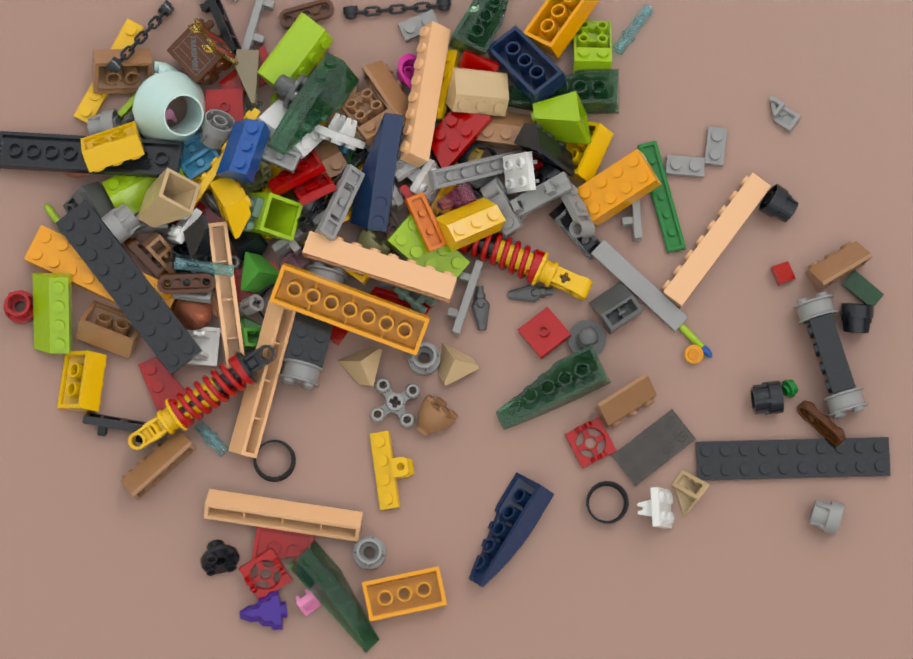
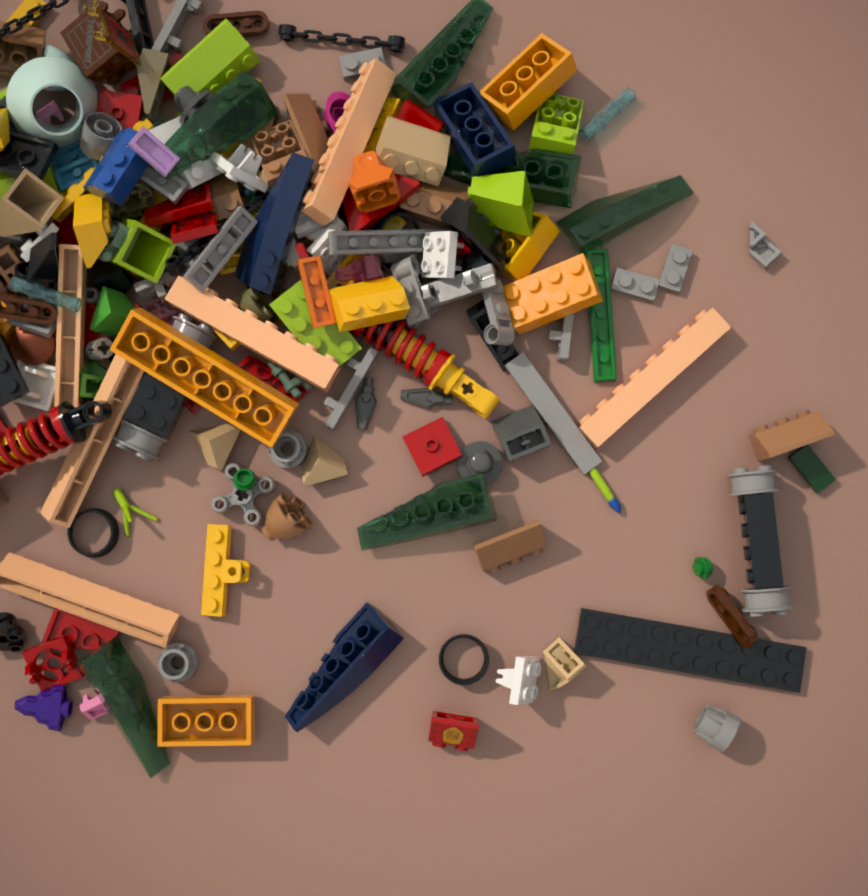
camera: 15 degrees right, 5 degrees up
clear light blue pin [194,420,229,457] -> none
red piece [565,417,617,469] -> none
clear smoke plate [611,409,696,486] -> none
light orange plate [684,345,704,364] -> none
black piece [751,381,784,415] -> none
black piece [759,184,799,223] -> none
red slope [771,261,796,286] -> none
black piece [840,303,874,333] -> none
none -> lime plant [112,488,158,537]
none -> lavender tile [127,126,180,177]
none -> green plate [233,468,256,491]
none -> orange piece [348,151,401,213]
none -> red slope [428,711,479,751]
none -> clear green wedge [556,175,693,255]

